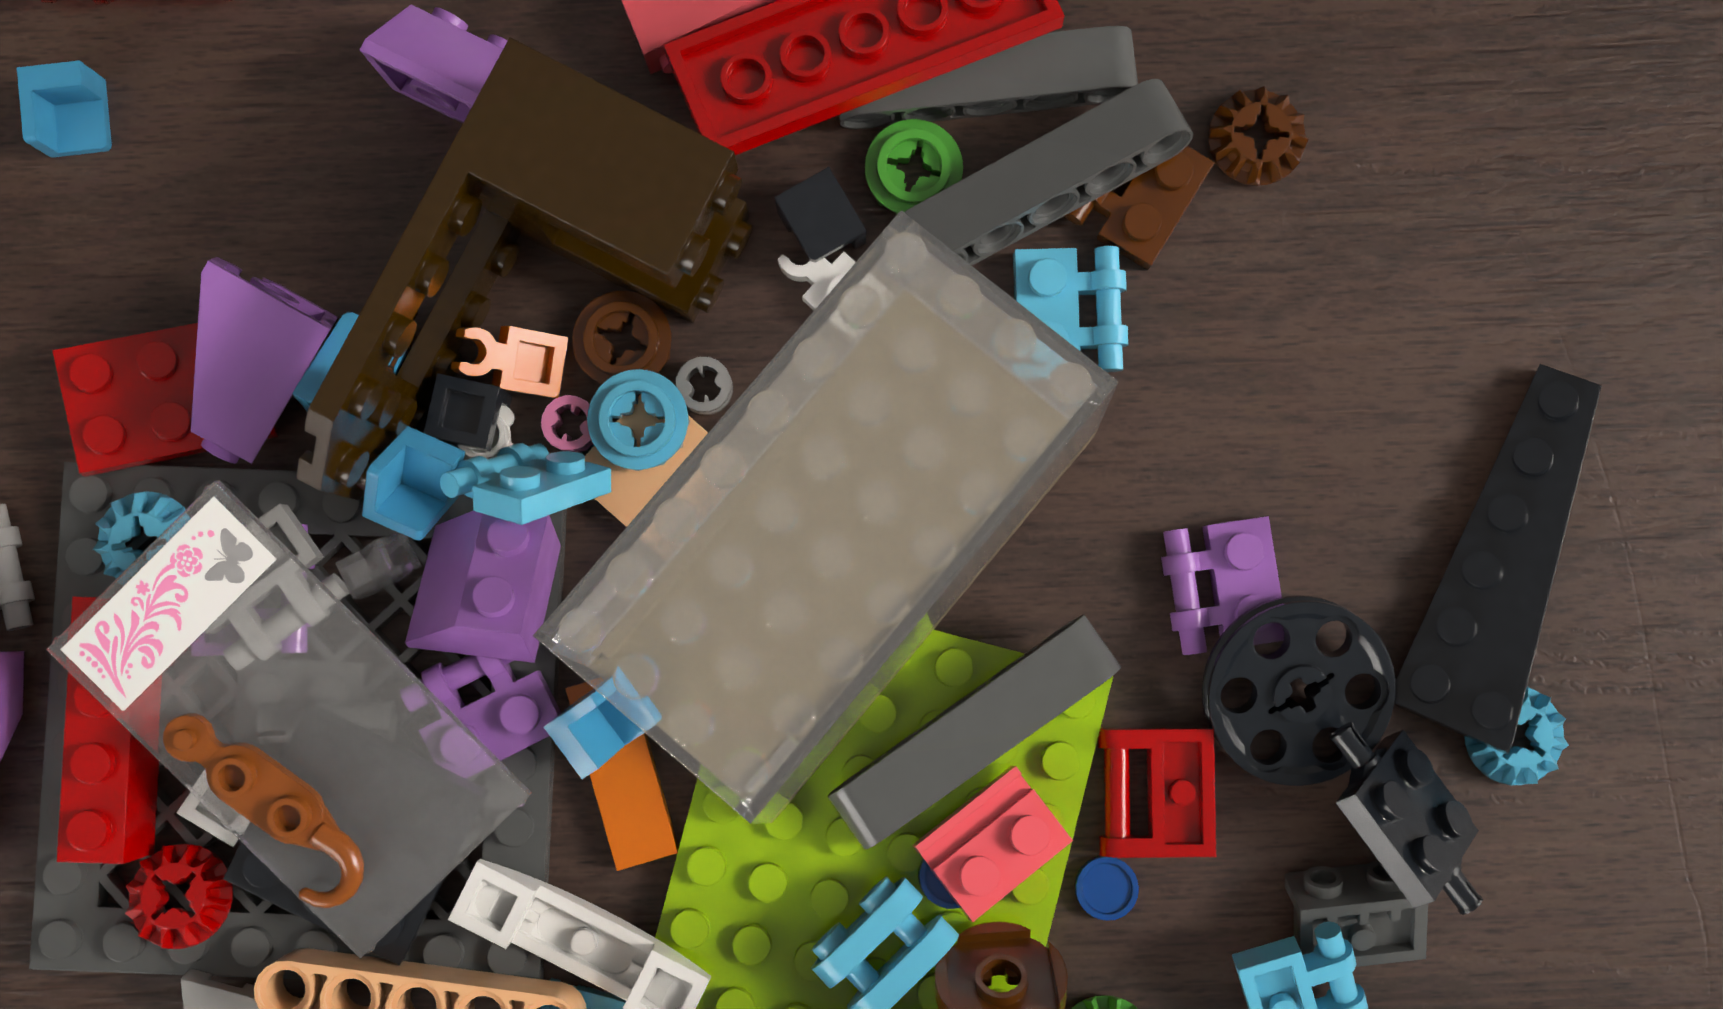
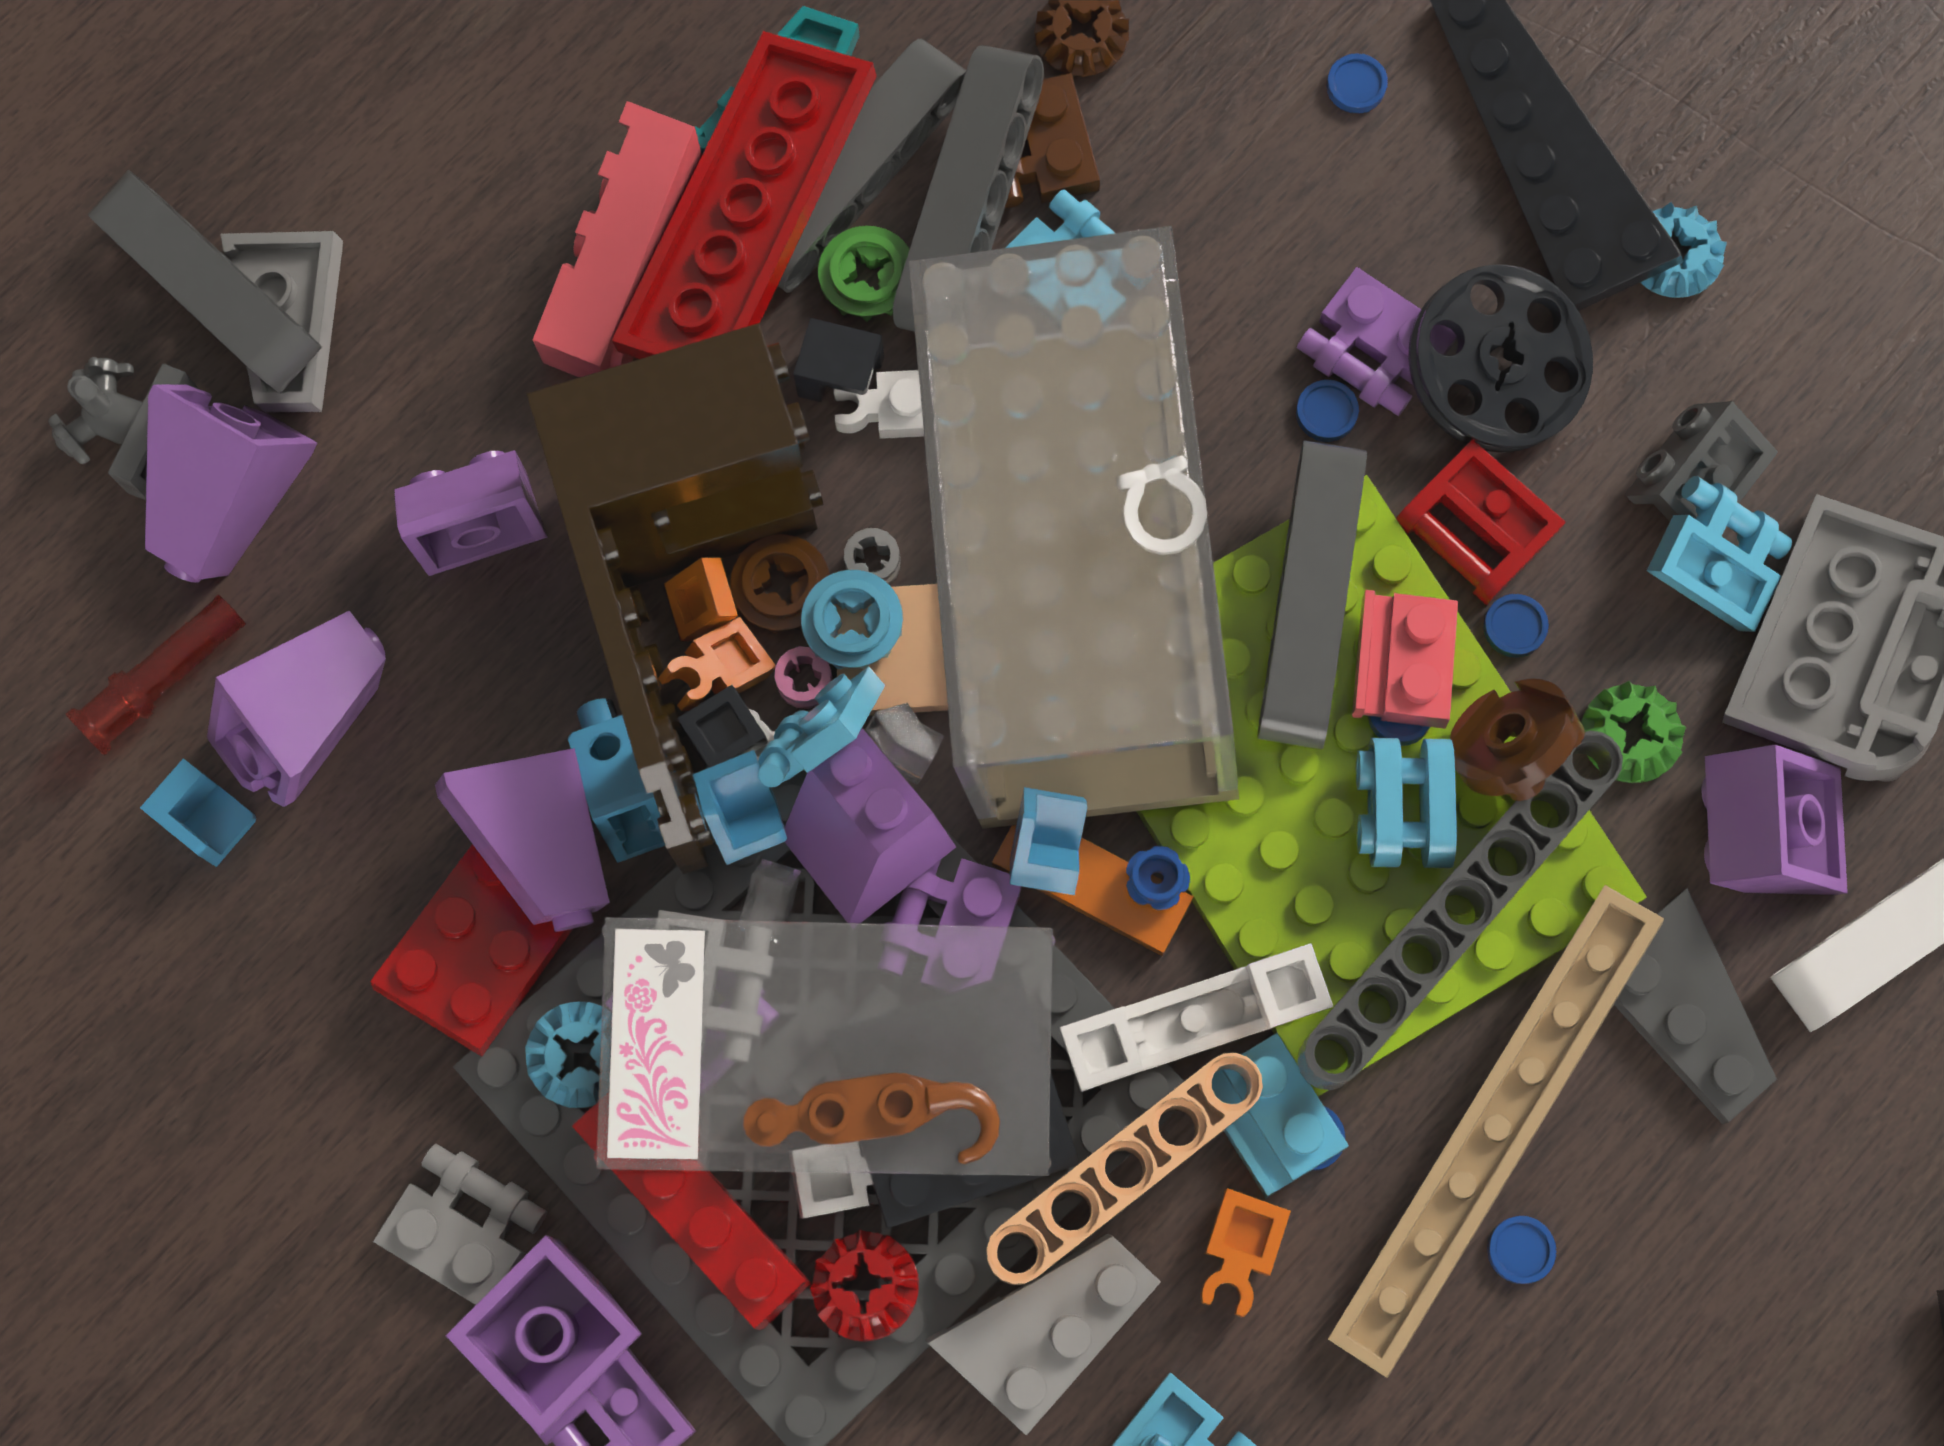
camera: 35 degrees left, 10 degrees down
black plate [1329,722,1484,915] -> none
none -> medium lavender slope [207,610,386,807]
none -> orange plate [664,558,738,641]
none -> clear piece [865,703,944,785]
none -> white piece [1117,455,1207,555]
none -> blue plate [1126,846,1190,910]
none -> blue piece [1296,380,1359,442]
none -> blue piece [1327,54,1388,113]

